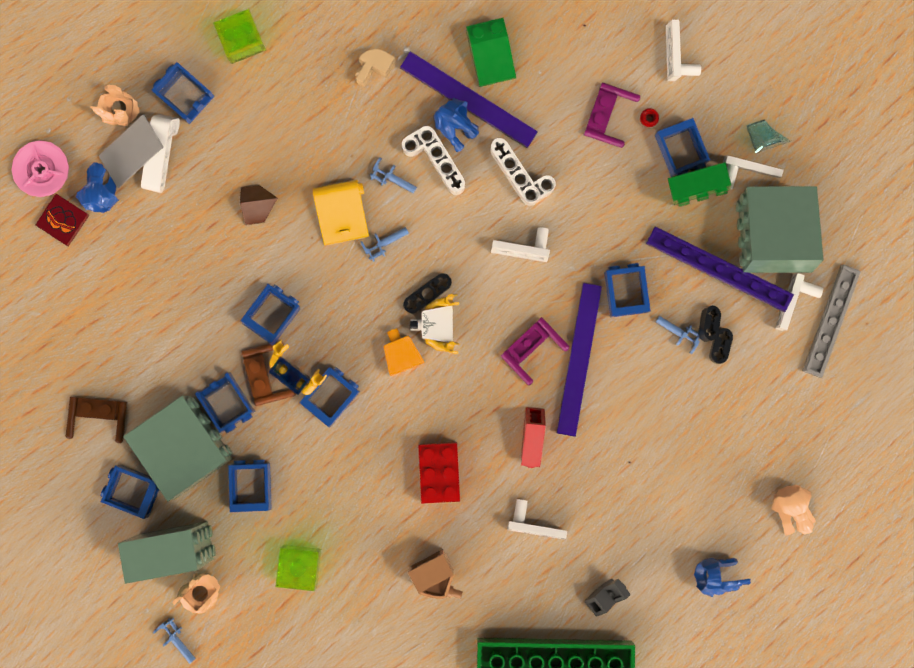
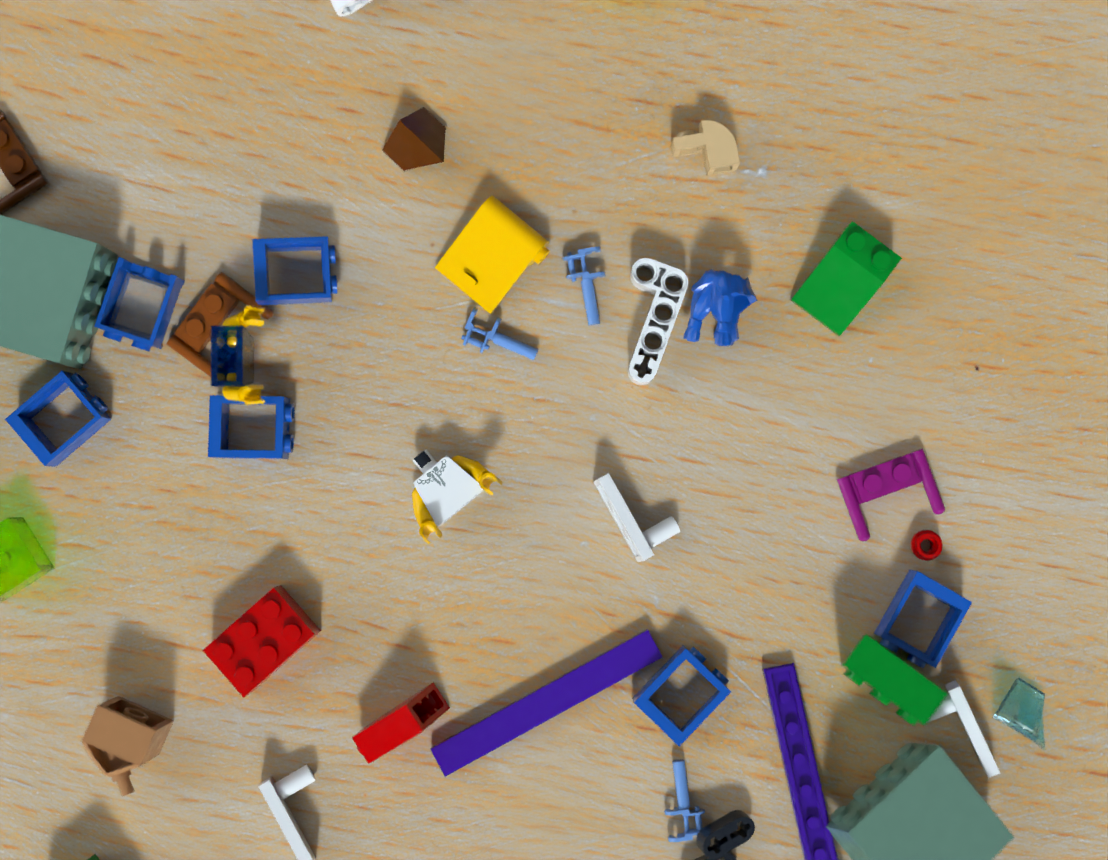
camera: 60 degrees right, 0 degrees up
light orange torso [384,328,425,376] -> none
dark purple tile [400,51,538,149] -> none
black beam [404,273,452,314] -> none
white beam [490,138,556,206] -> none
magenta plate [501,317,569,385] -> none
white piece [666,20,701,81] -> none

